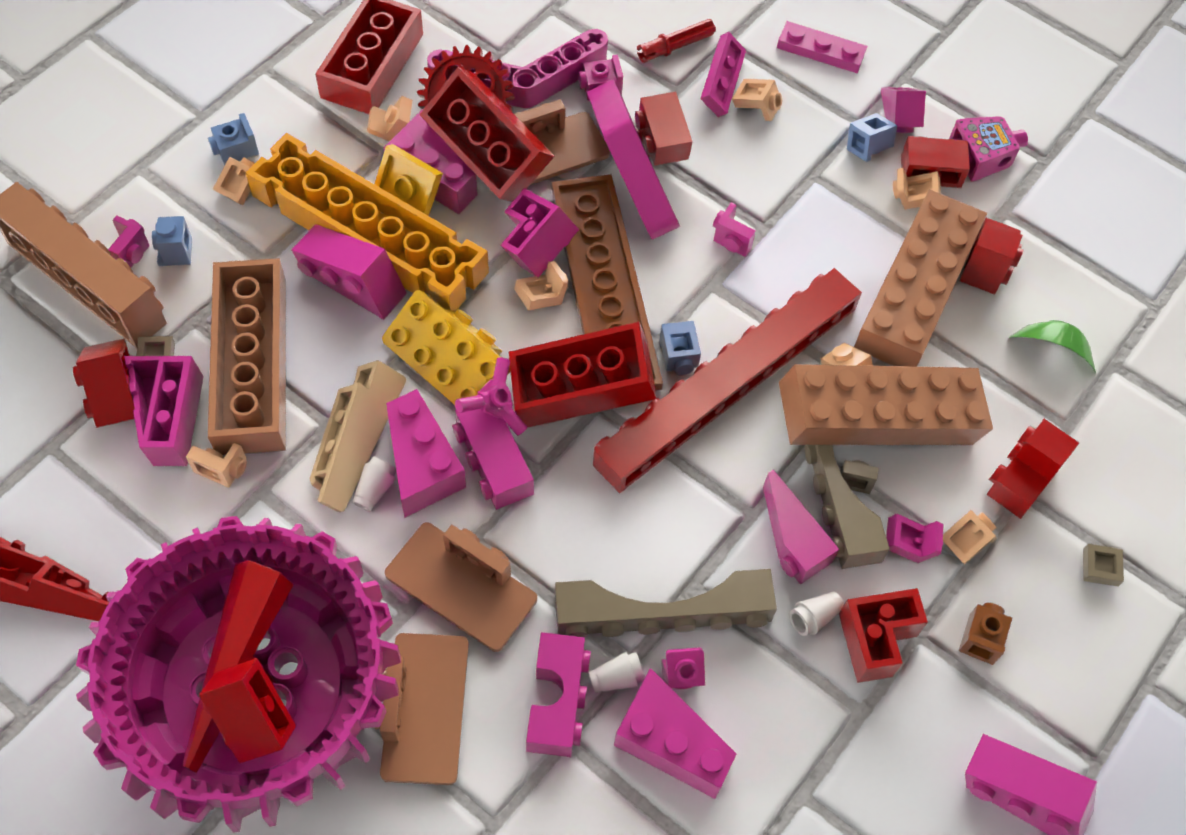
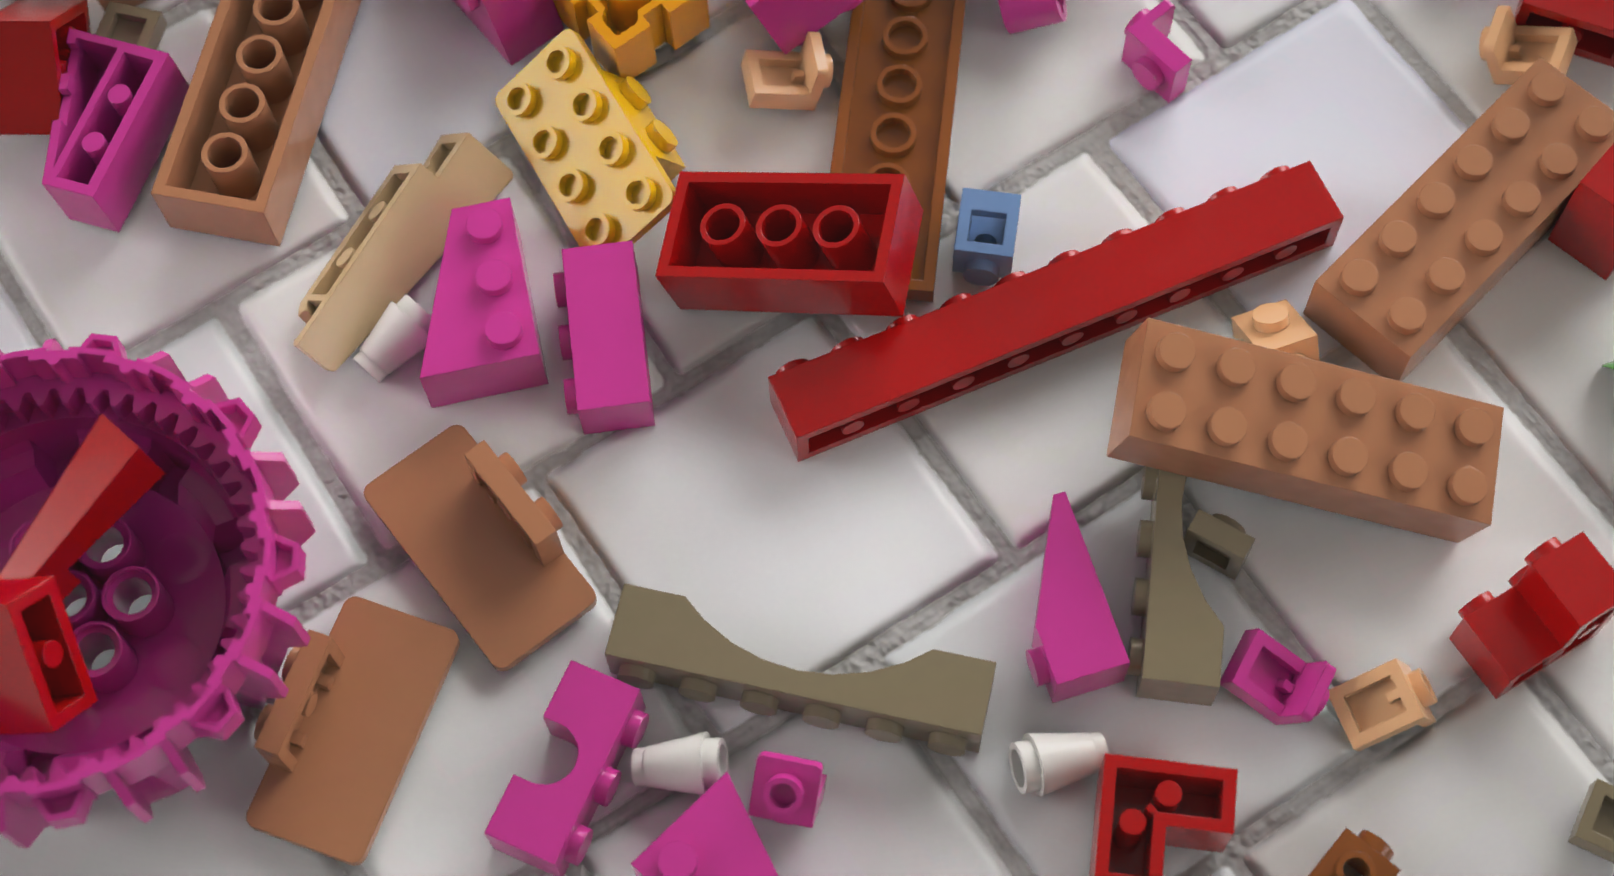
camera: 25 degrees right, 5 degrees up
light nougat bracket [186,443,247,488] -> none
dark pink piece [455,357,528,436] -> none

